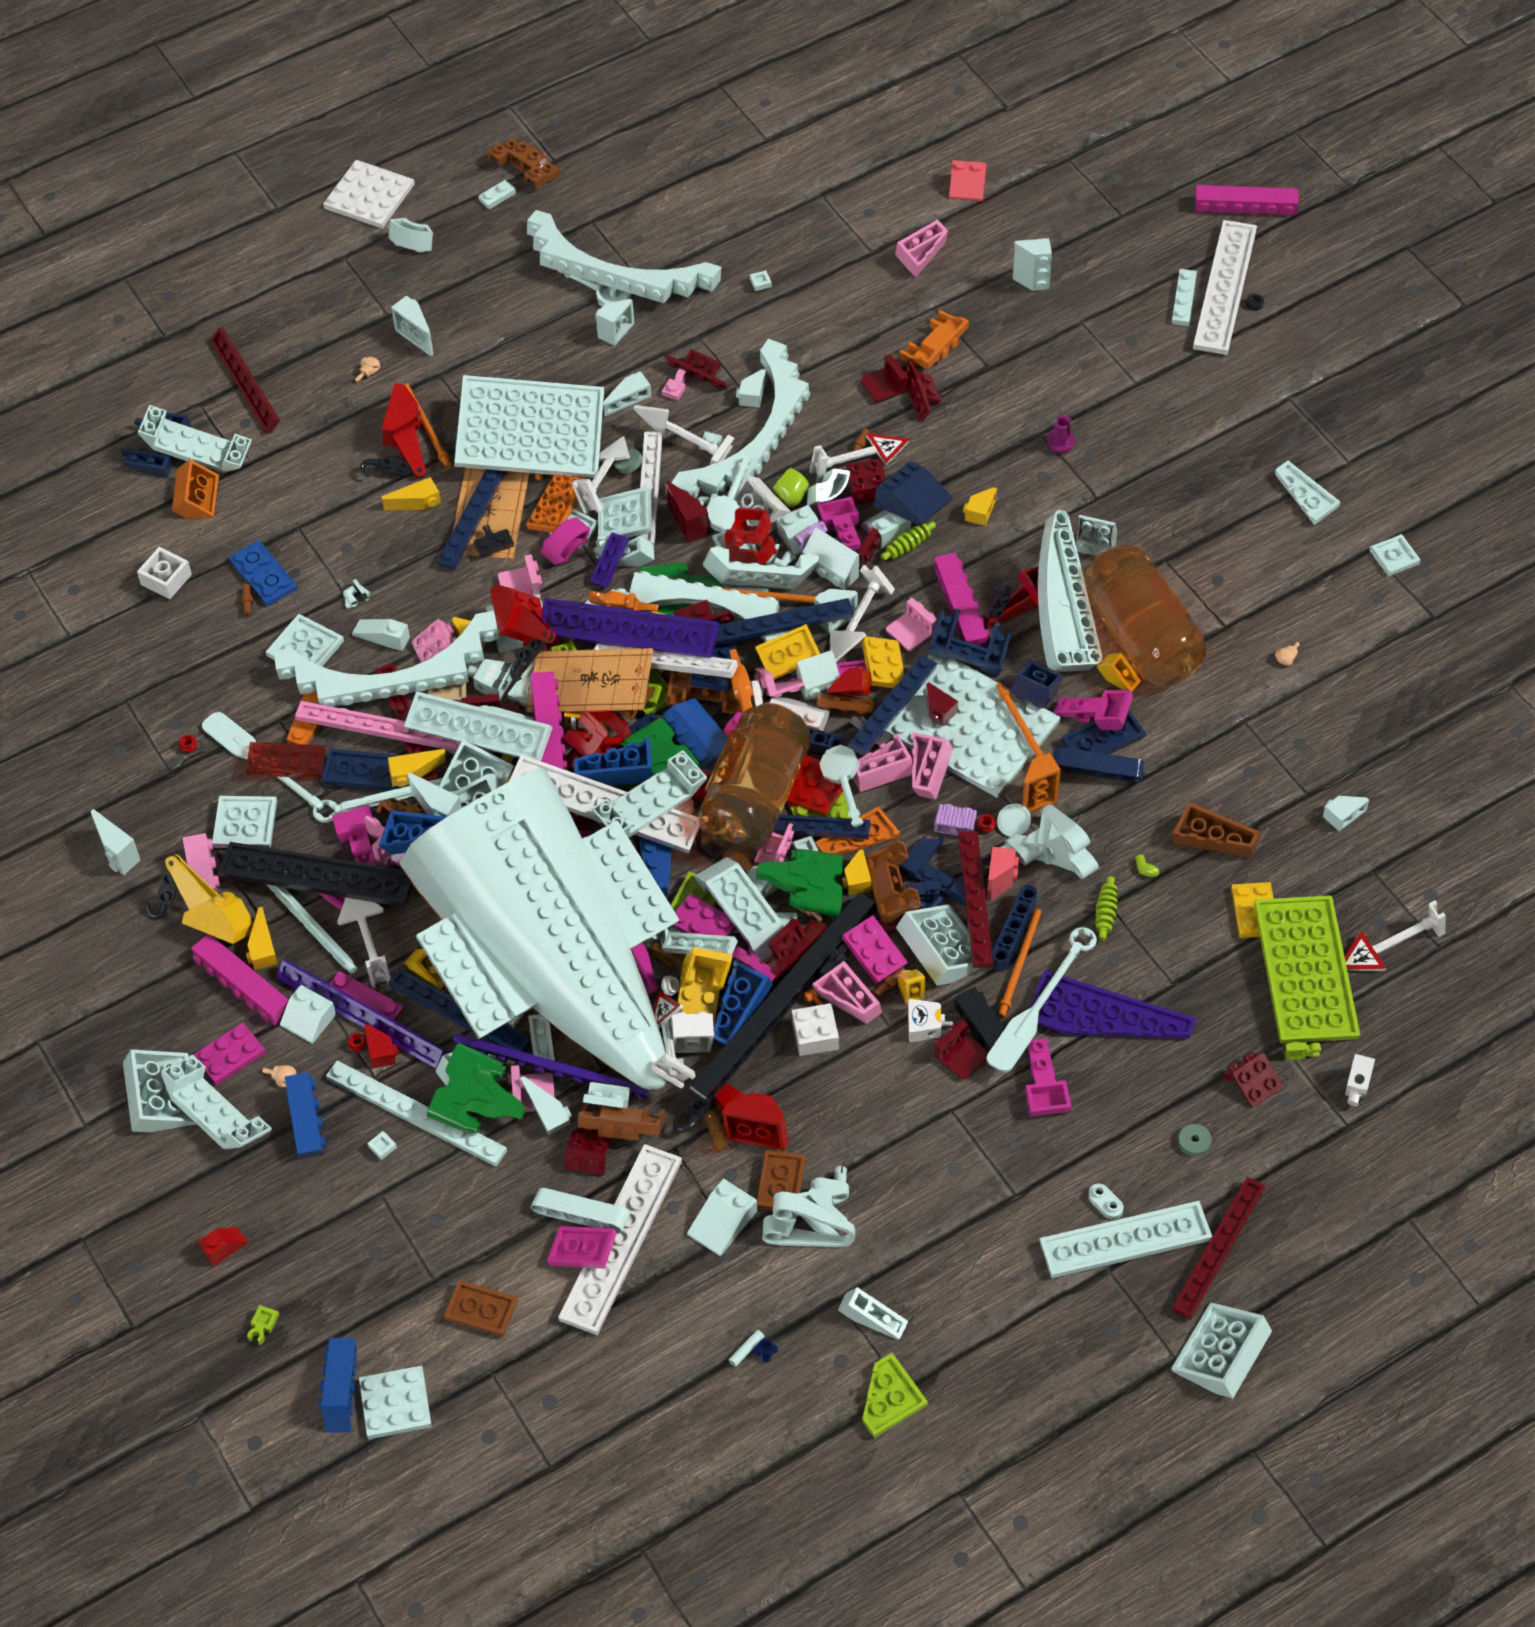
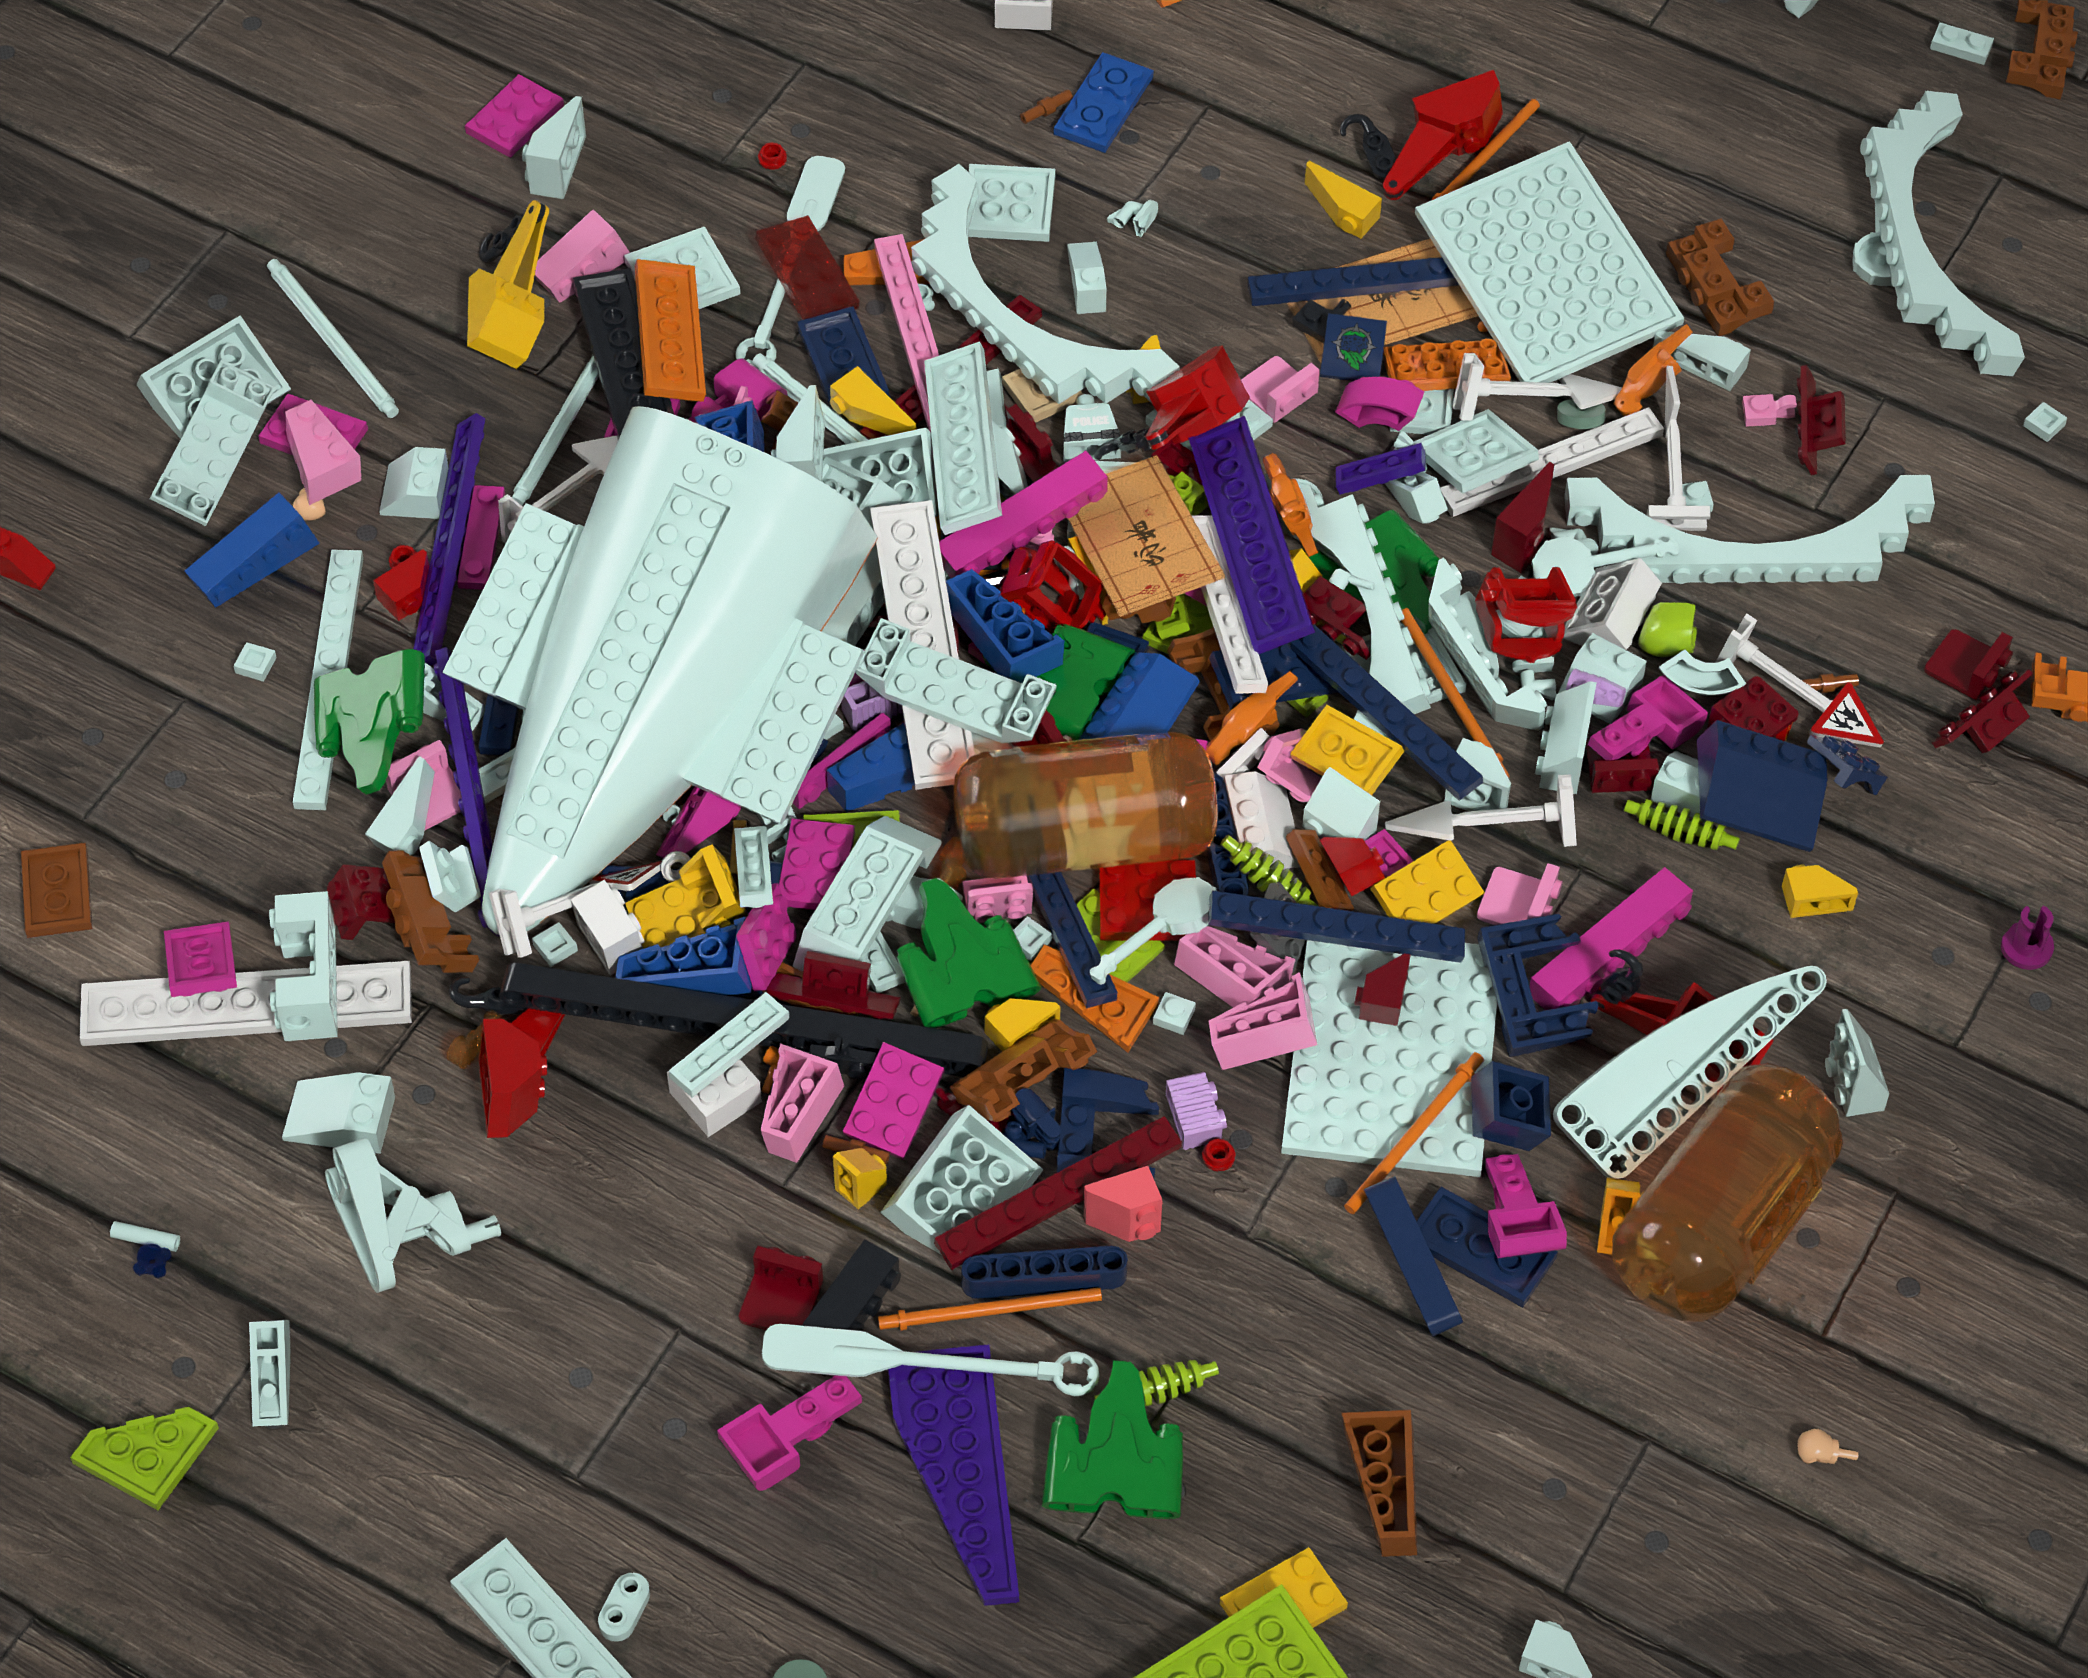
camera: 60 degrees right, 0 degrees up
dark pink brick [191,934,289,1025] -> none
yellow slope [246,907,278,970] -> none
light nougat piece [355,356,380,382] -> none
light aqua slope [391,295,434,356] -> none
bright pink bracket [412,619,457,663] -> none
light aqua beam [531,1188,630,1234] -> none
light aqua slope [595,299,634,346] -> none
light aqua slope [736,369,766,408] -> none
dark orange plate [757,1150,806,1211] -> none
white torso [908,999,953,1042] -> none
light aqua connector [991,804,1099,879] -> none
light aqua piece [997,803,1031,837] -> none
orange slope [1022,753,1060,813] -> none
lime arm [1135,855,1159,877] -> none
none -> light aqua piece [267,259,399,418]
none -> light aqua plate [269,891,338,1041]
none -> bright pink wedge [285,400,361,505]
none -> dark pink plate [465,74,564,158]
none -> orange plate [635,259,706,402]
none -> light aqua plate [669,992,789,1098]
none -> green rock [1042,1360,1183,1519]
none -> light aqua plate [1153,992,1196,1035]
none -> lime piece [1220,834,1318,906]
none -> dark blue slope [1320,313,1387,381]
none -> light aqua hand [1329,569,1375,590]
none -> orange animal [1613,324,1693,417]
none -> dark orange bracket [1666,218,1775,336]
none -> dark blue piece [1807,735,1888,795]

